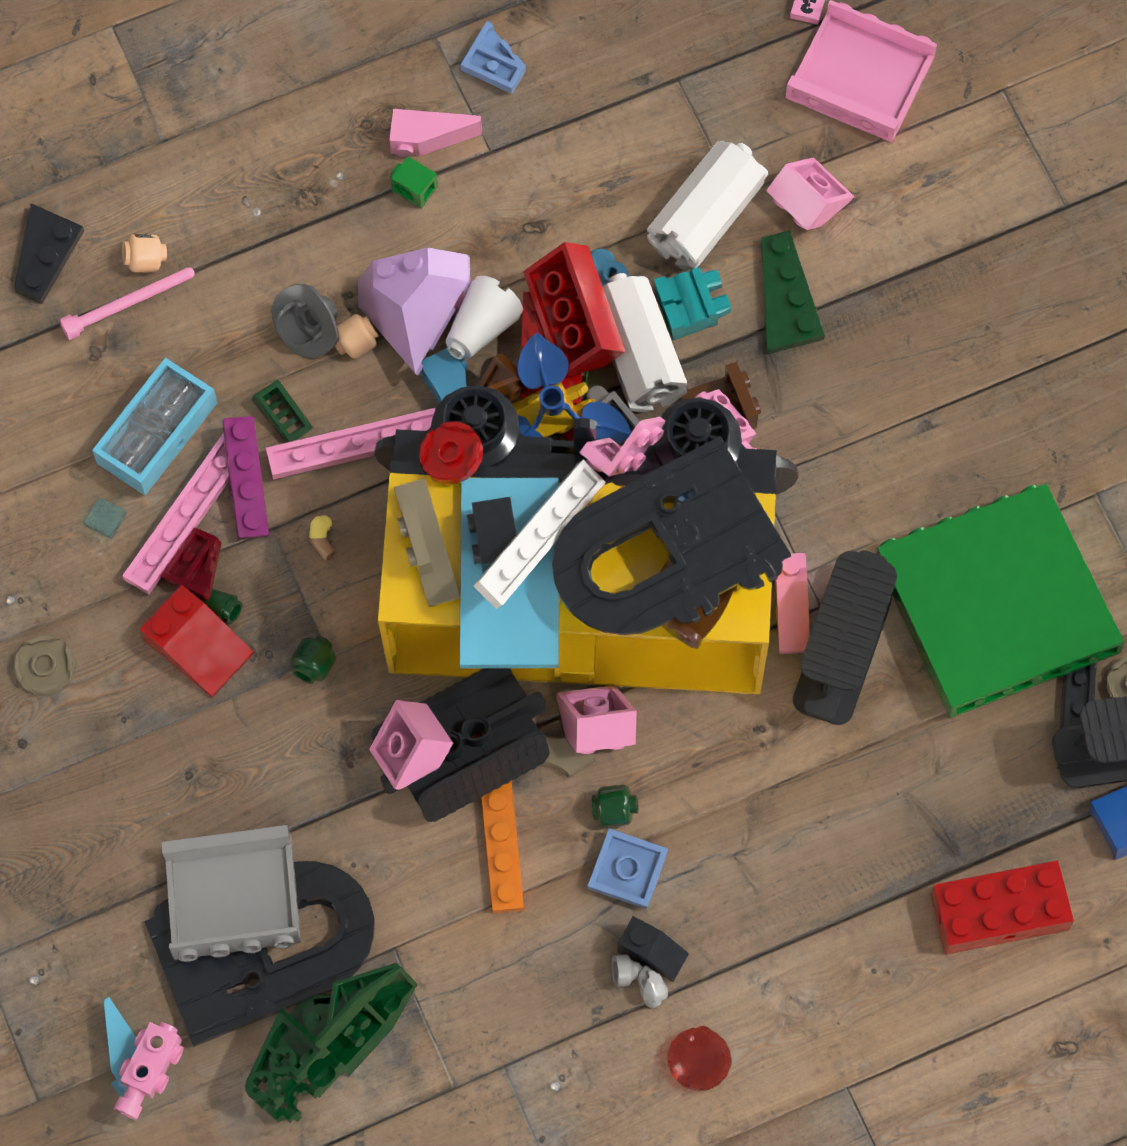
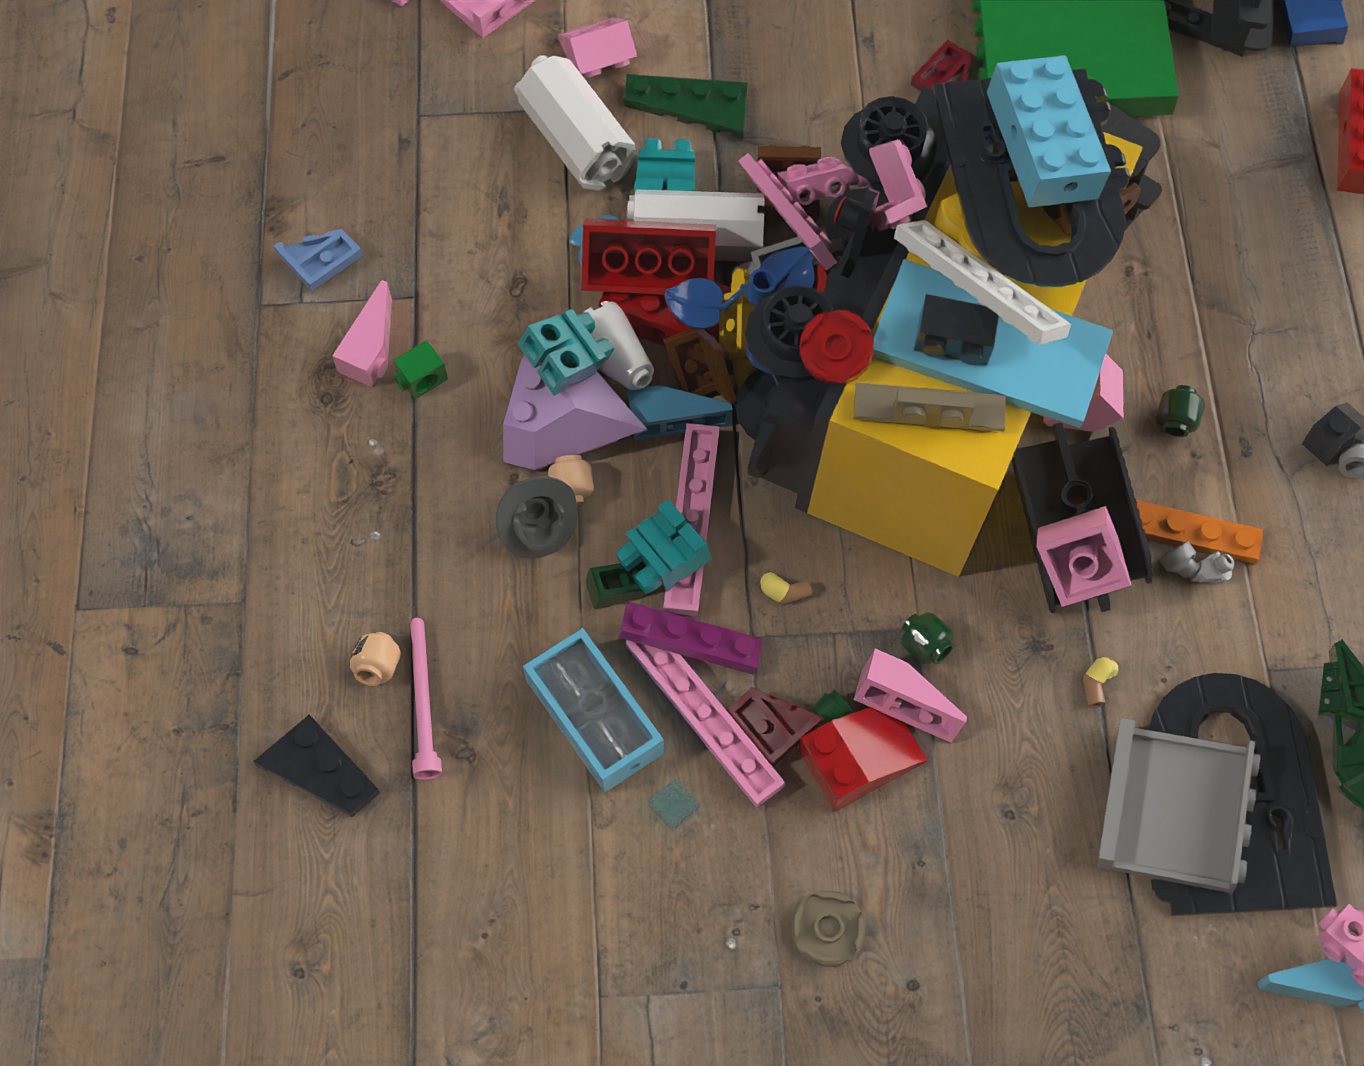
camera: 70 degrees left, 5 degrees down
medium blue plate [588,828,669,910] -> none
none -> teal hips [517,309,614,396]
none -> teal hips [615,499,713,594]
none -> bright pink plate [738,153,837,271]
none -> bright pink slope [854,648,967,743]
none -> dark red wing [911,40,972,91]
none -> medium azure brick [987,55,1111,207]
none -> arm [1083,657,1118,708]
none -> light grey arm [1159,541,1234,583]

